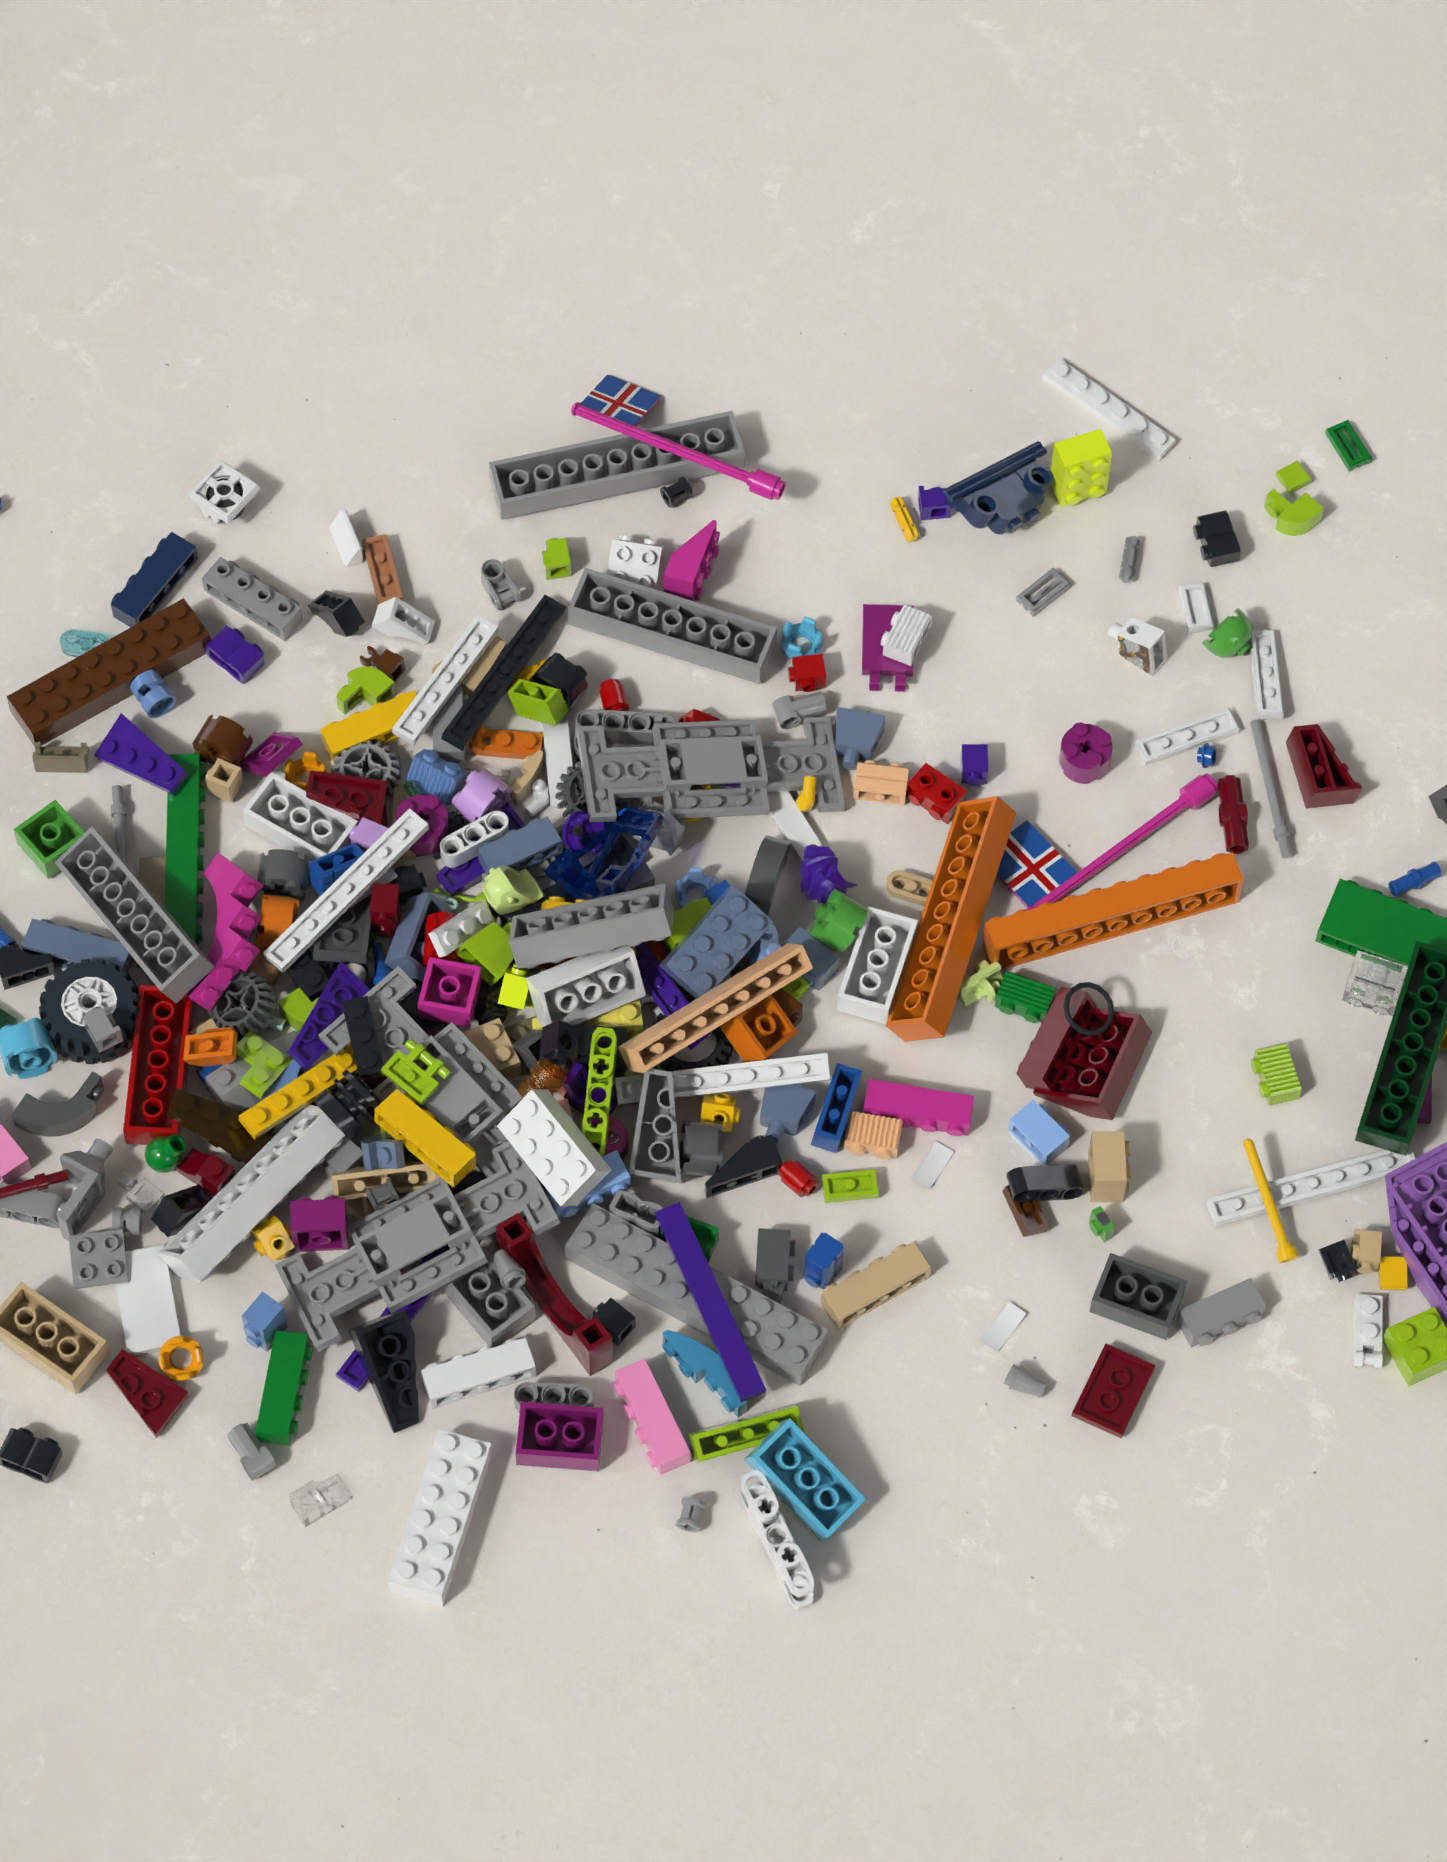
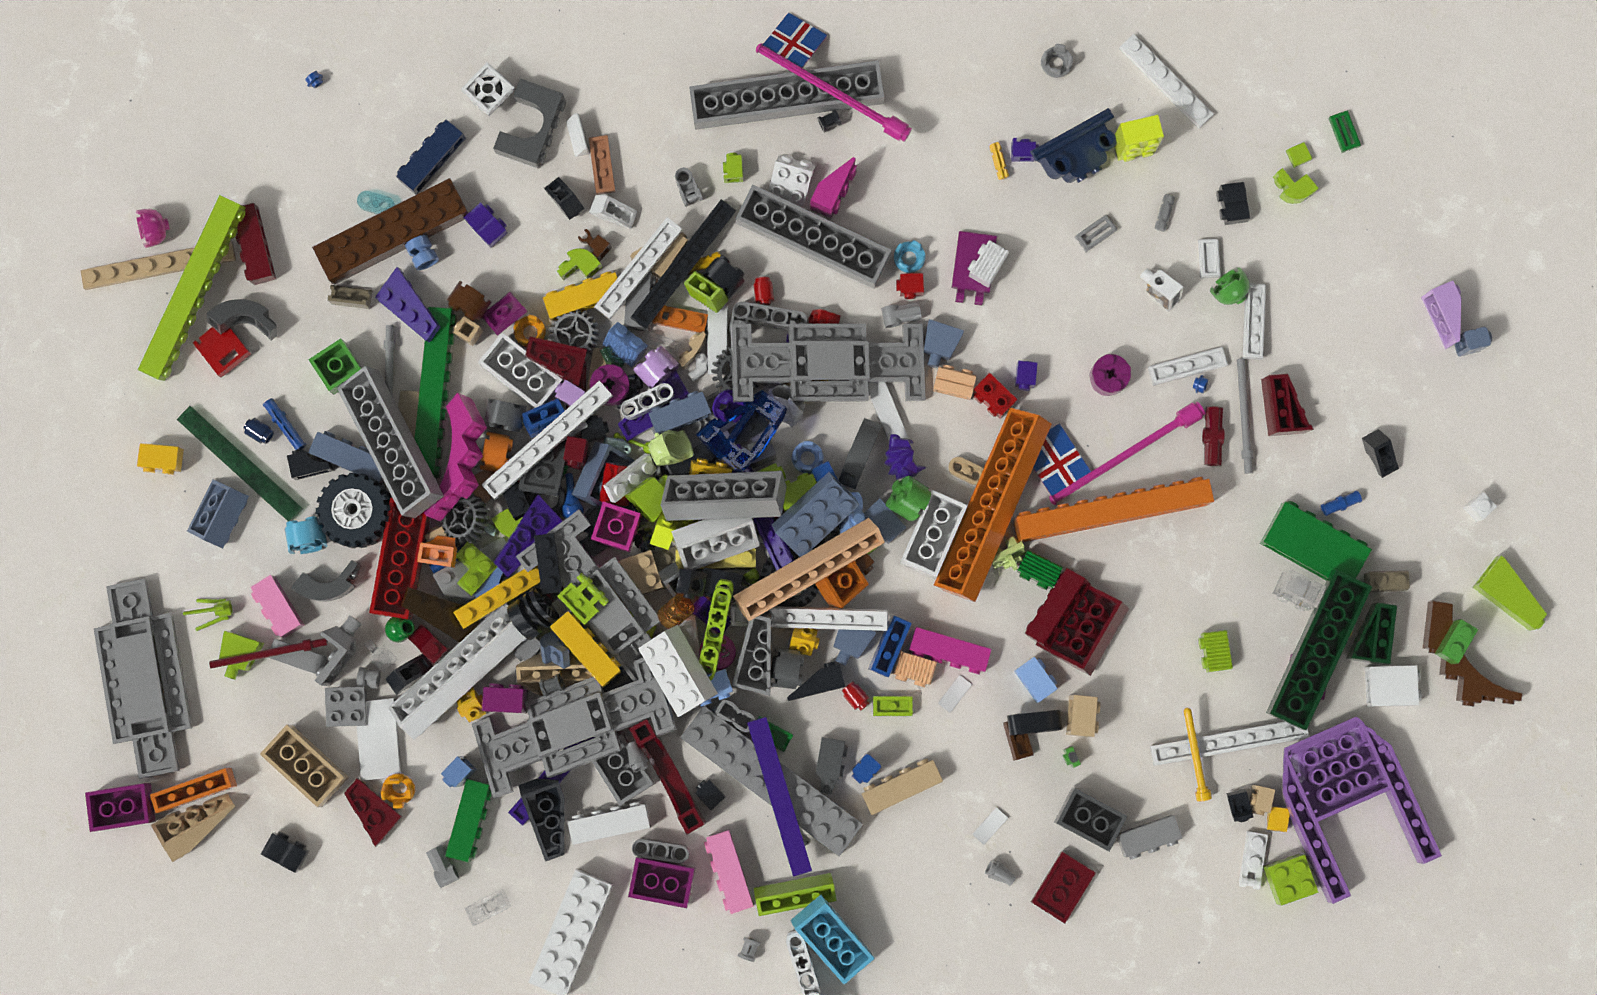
camera: 10 degrees right, 20 degrees up
light grey brick [82,1007,123,1053] -> none
light grey brick [202,557,303,641] -> none
dark azure slope [662,1330,747,1418] -> none
yellow arm [796,776,817,812] -> none
black piece [1063,982,1114,1036] -> none
none -> dark grey arch [493,79,566,168]
none -> light grey piece [1041,44,1073,78]

